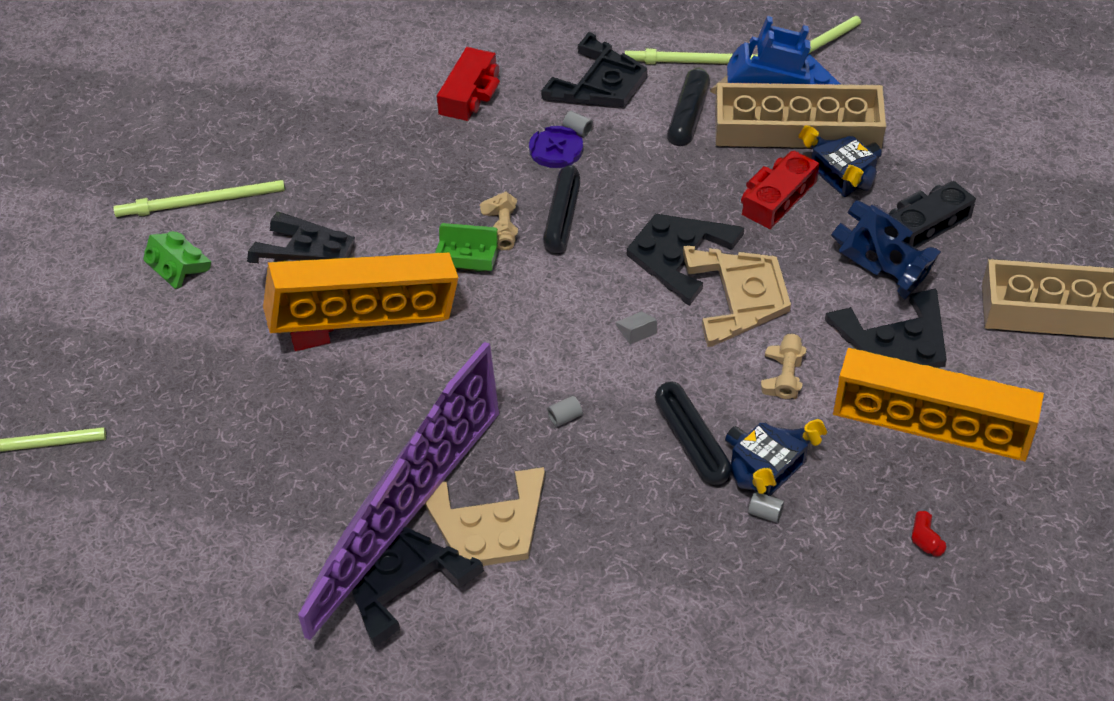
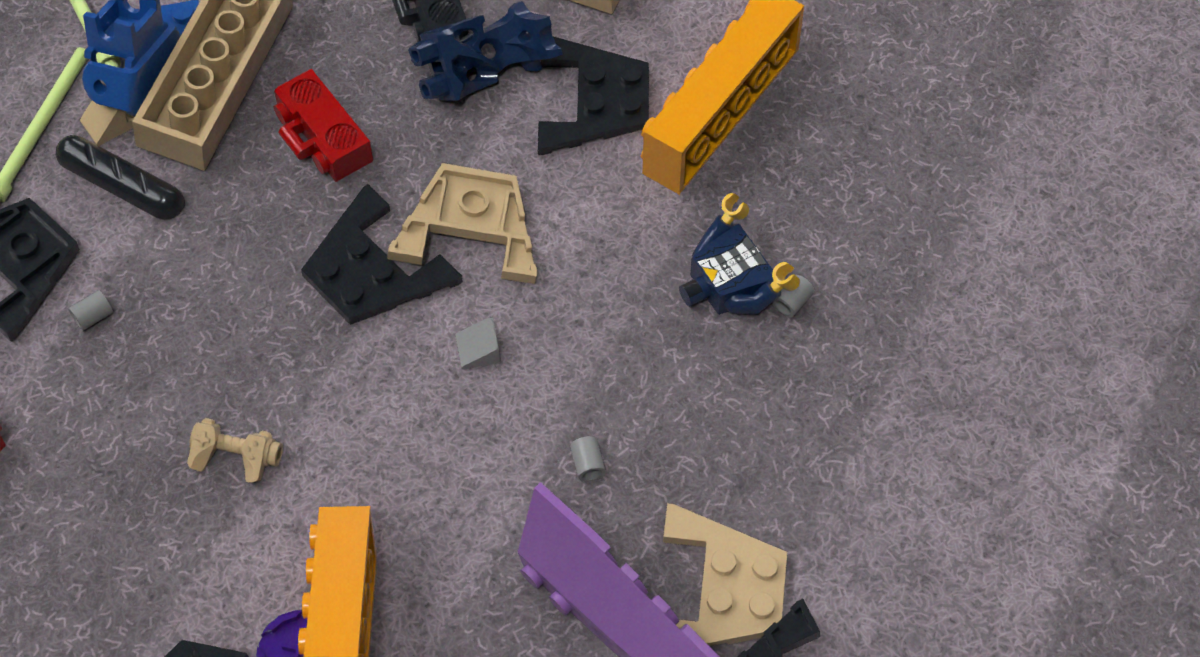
camera: 75 degrees left, 10 degrees up
bright green bracket [435,223,498,272] -> none
dark purple tile [529,126,583,168] -> none
black piece [543,165,580,254] -> none
black piece [655,381,732,485] -> none
tan piece [761,334,806,399] -> none
torso [798,125,882,198] -> none
red arm [911,511,946,557] -> none

